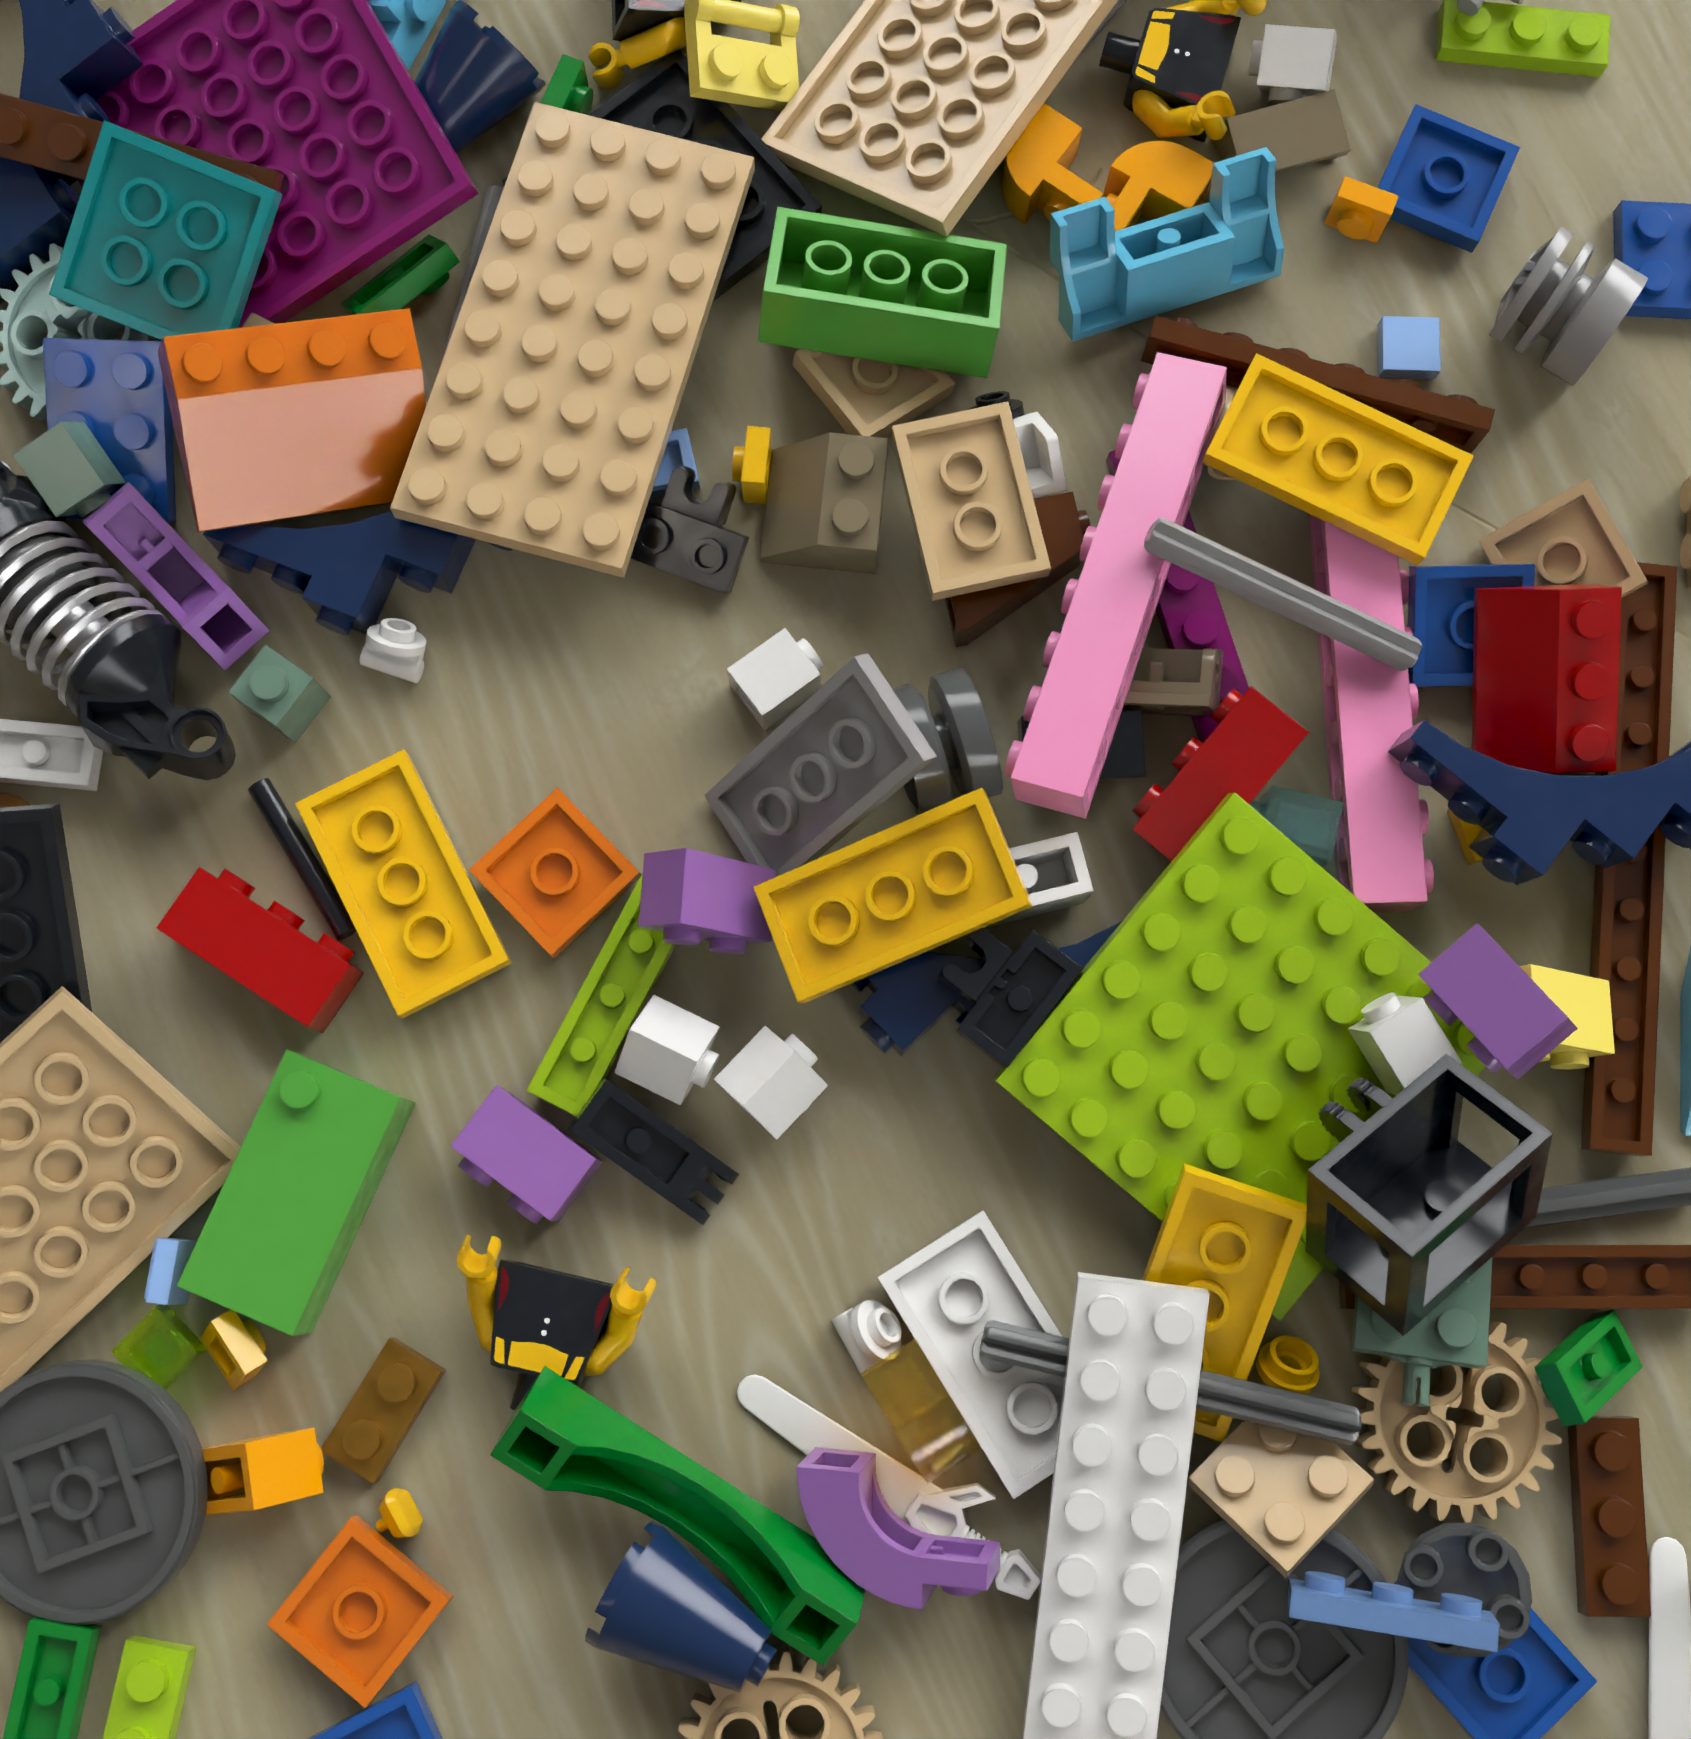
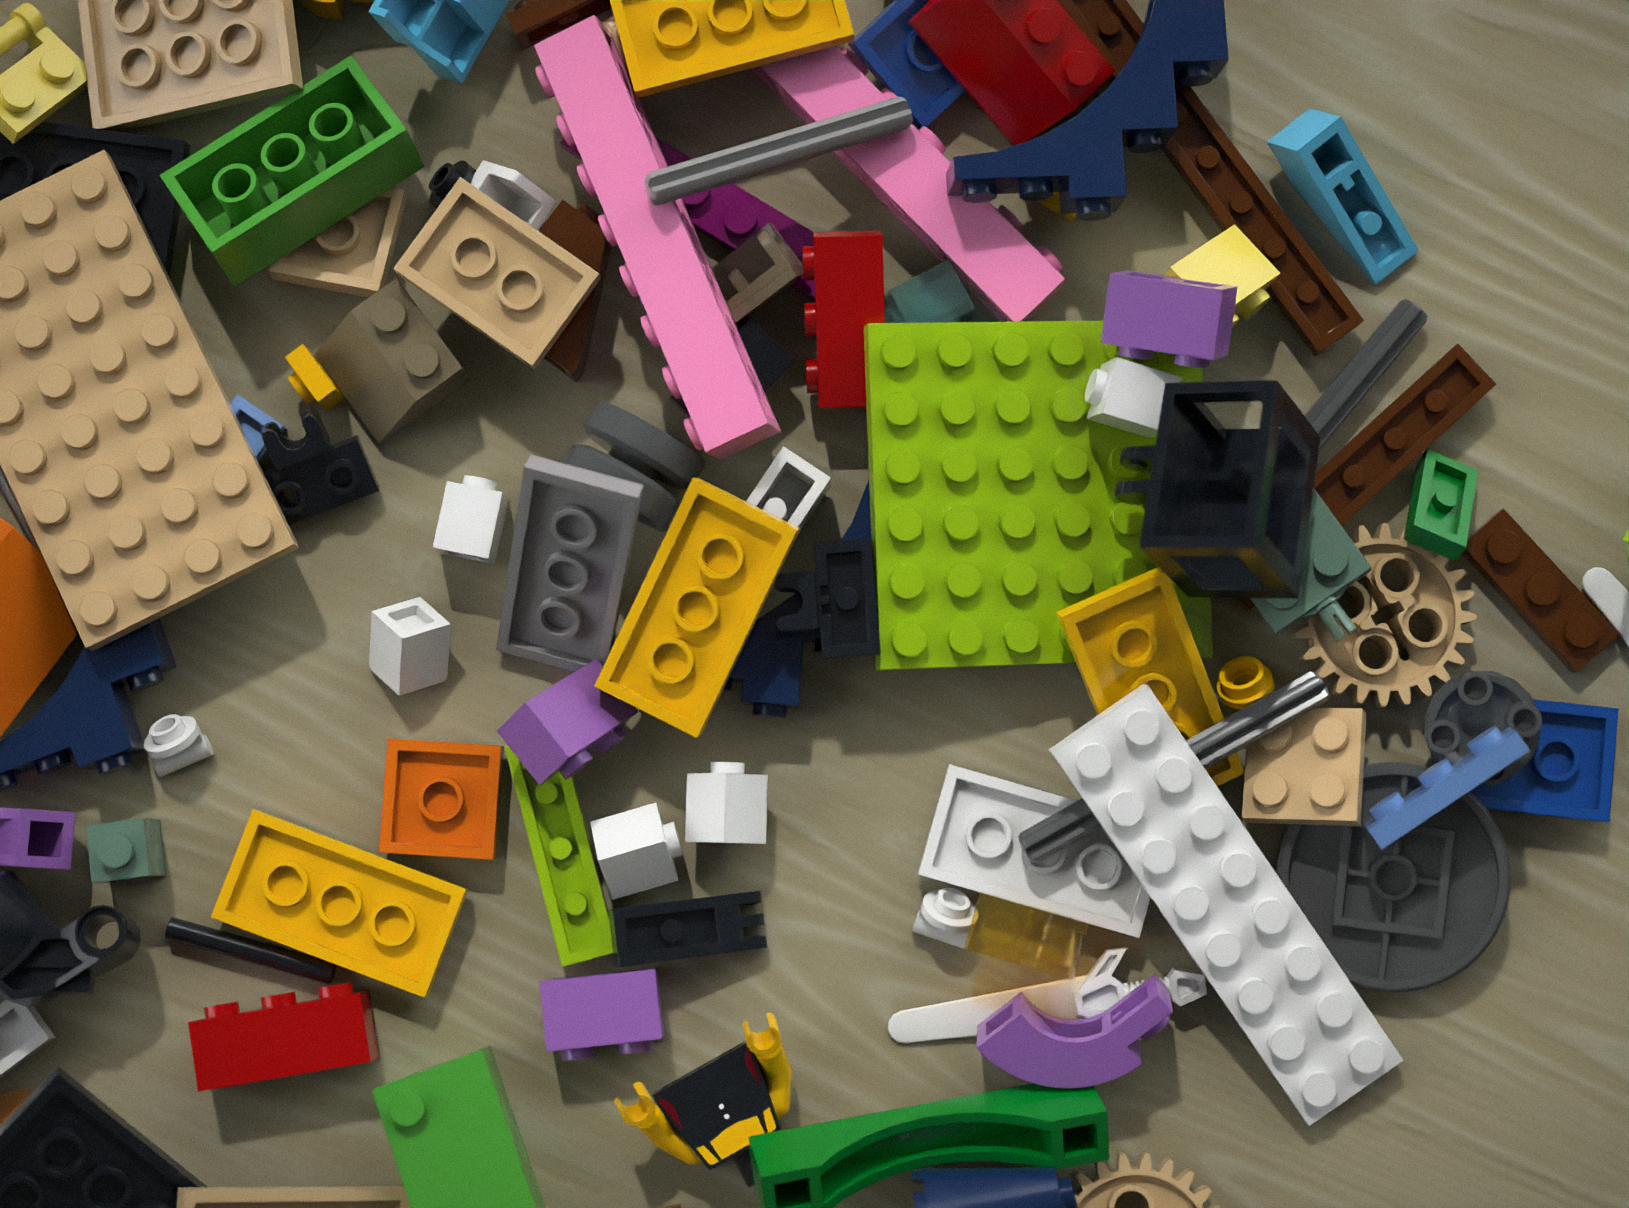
camera: 40 degrees left, 5 degrees up
none -> white panel [369,597,451,696]

